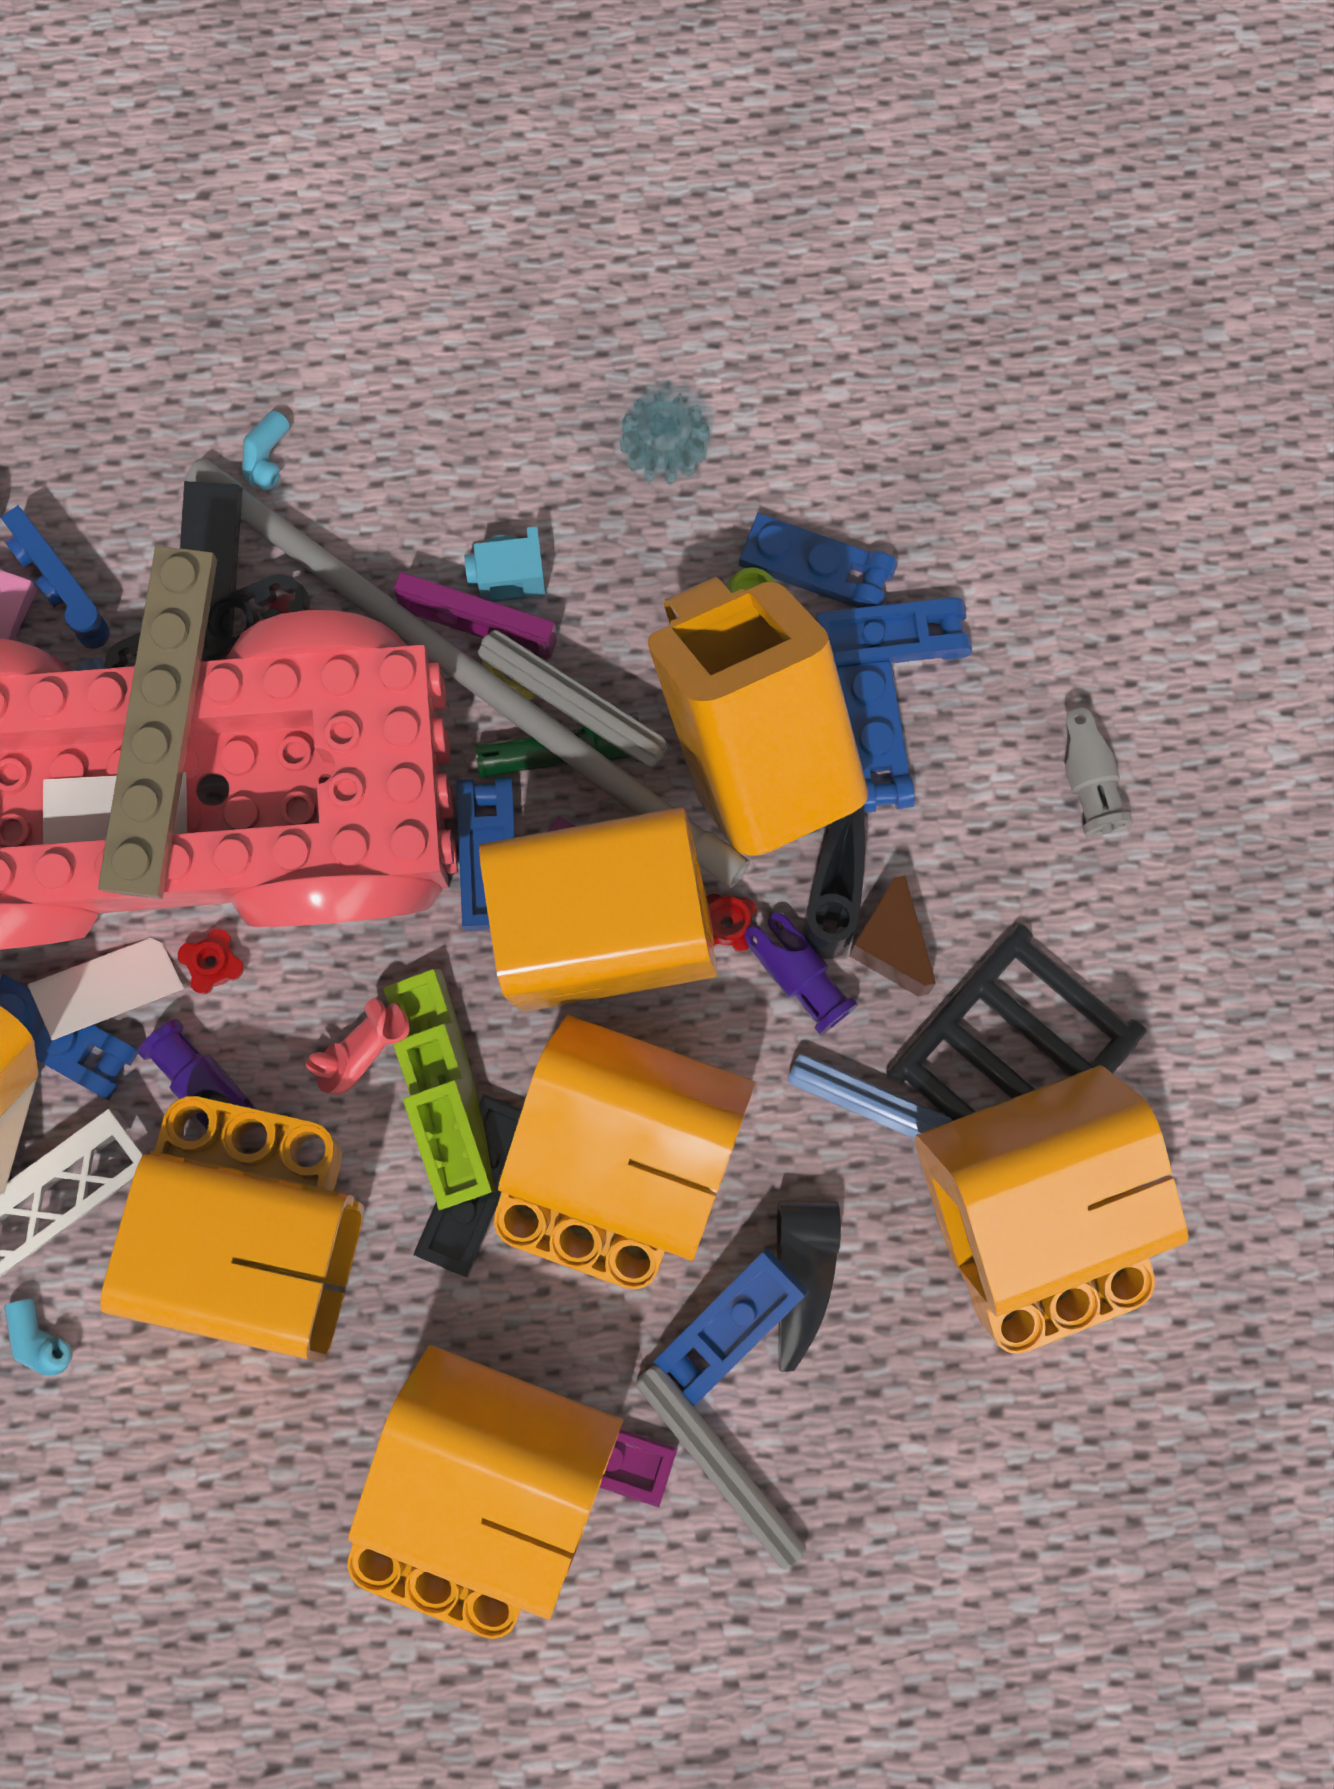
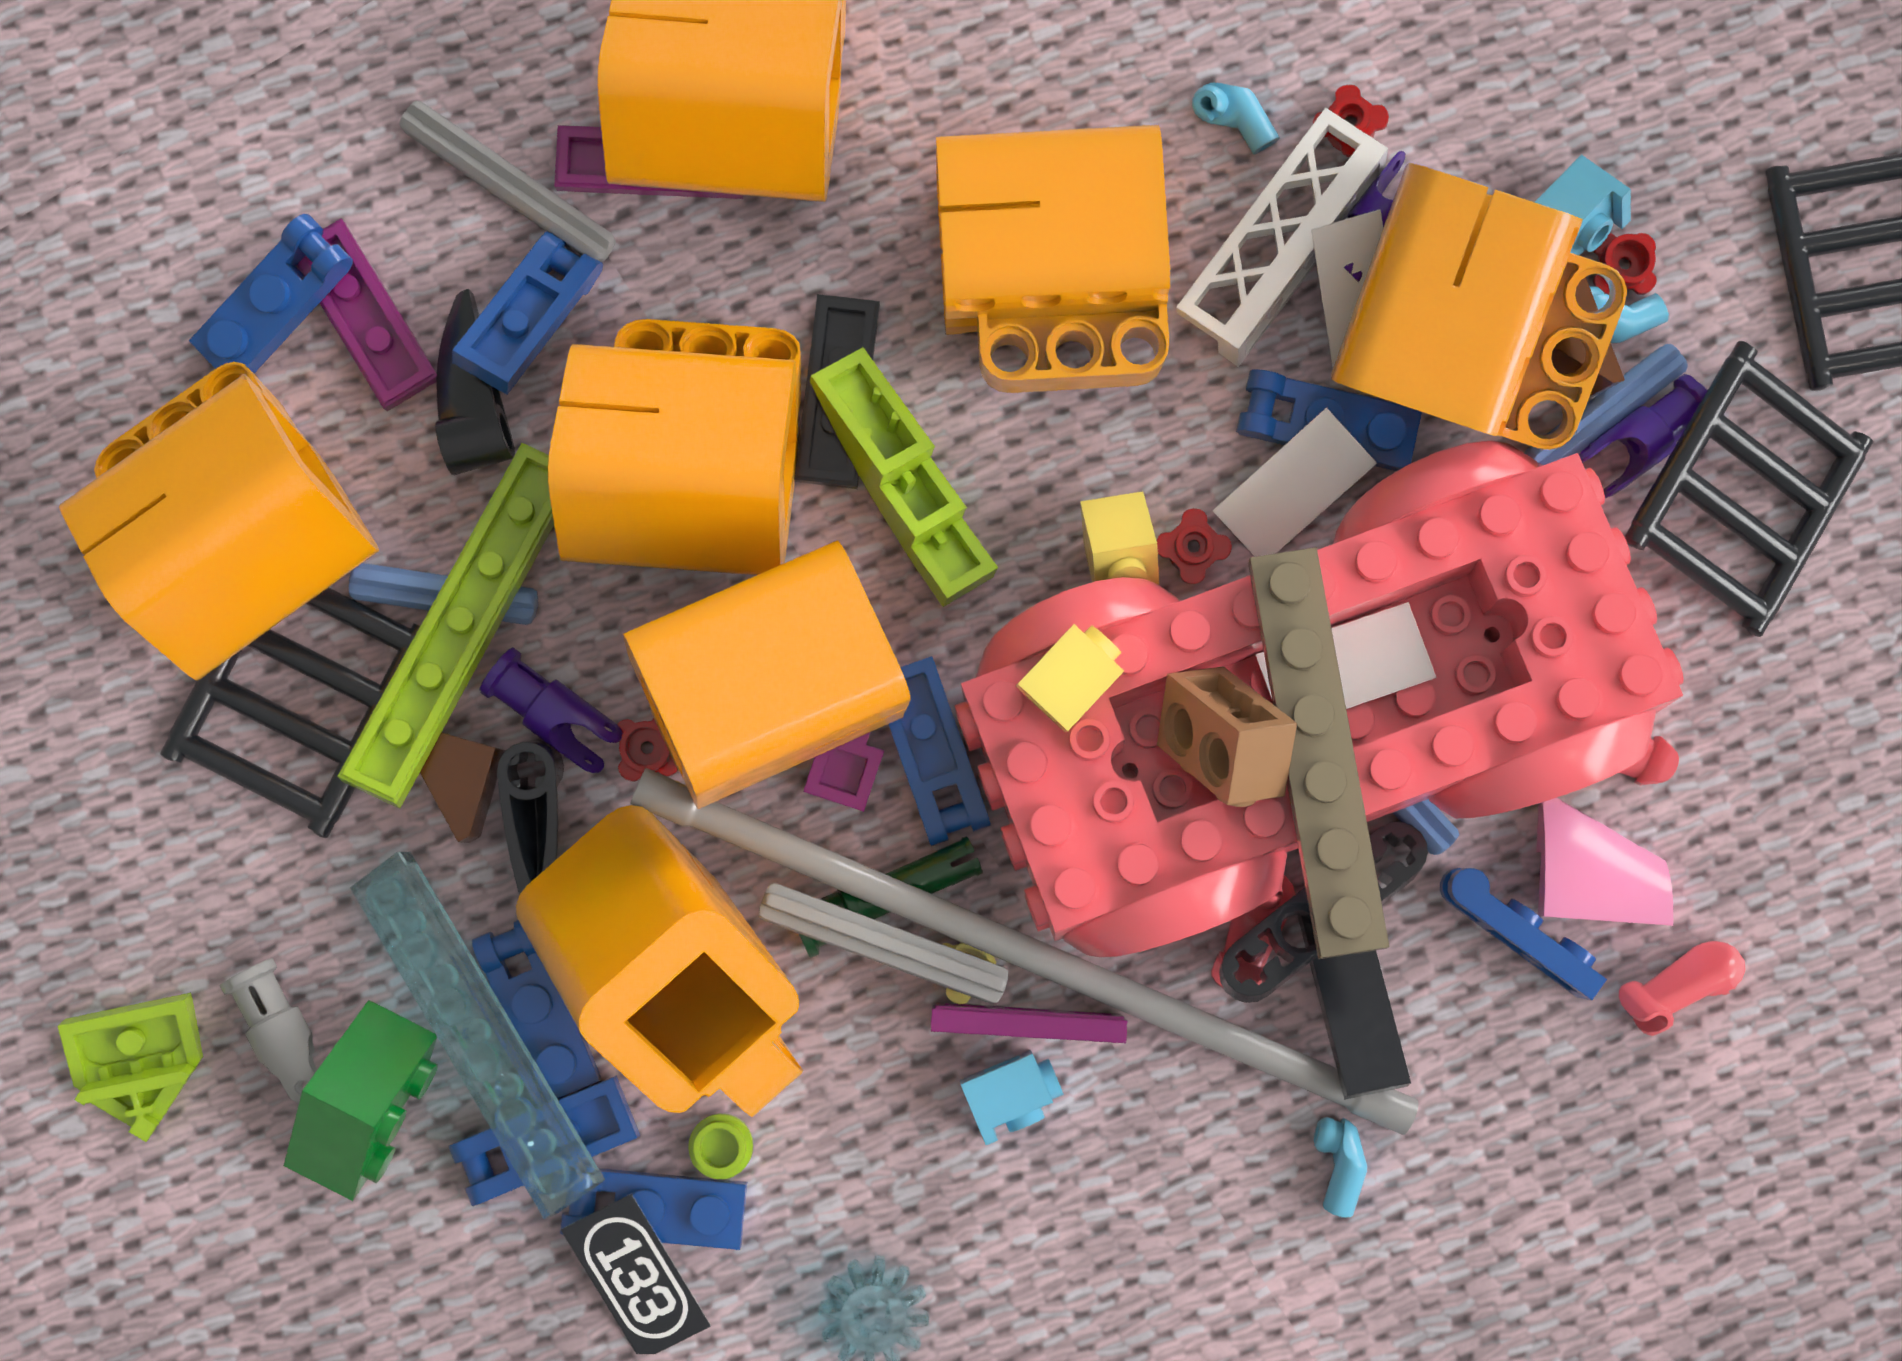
camera: 165 degrees right, 10 degrees up
dark purple piece [138,1019,257,1129] -> none
coral piece [305,998,409,1095] -> none
none -> lime slope [57,992,203,1142]
none -> blue plate [189,214,353,373]
none -> green brick [283,1000,438,1201]
none -> magenta tile [296,218,437,412]
none -> lime tile [337,443,554,809]
none -> clear light blue plate [350,851,605,1219]
none -> black sticker [560,1194,711,1354]
none -> light yellow brick [1016,624,1124,732]
none -> light yellow brick [1080,491,1159,585]
none -> medium nougat brick [1157,666,1297,807]

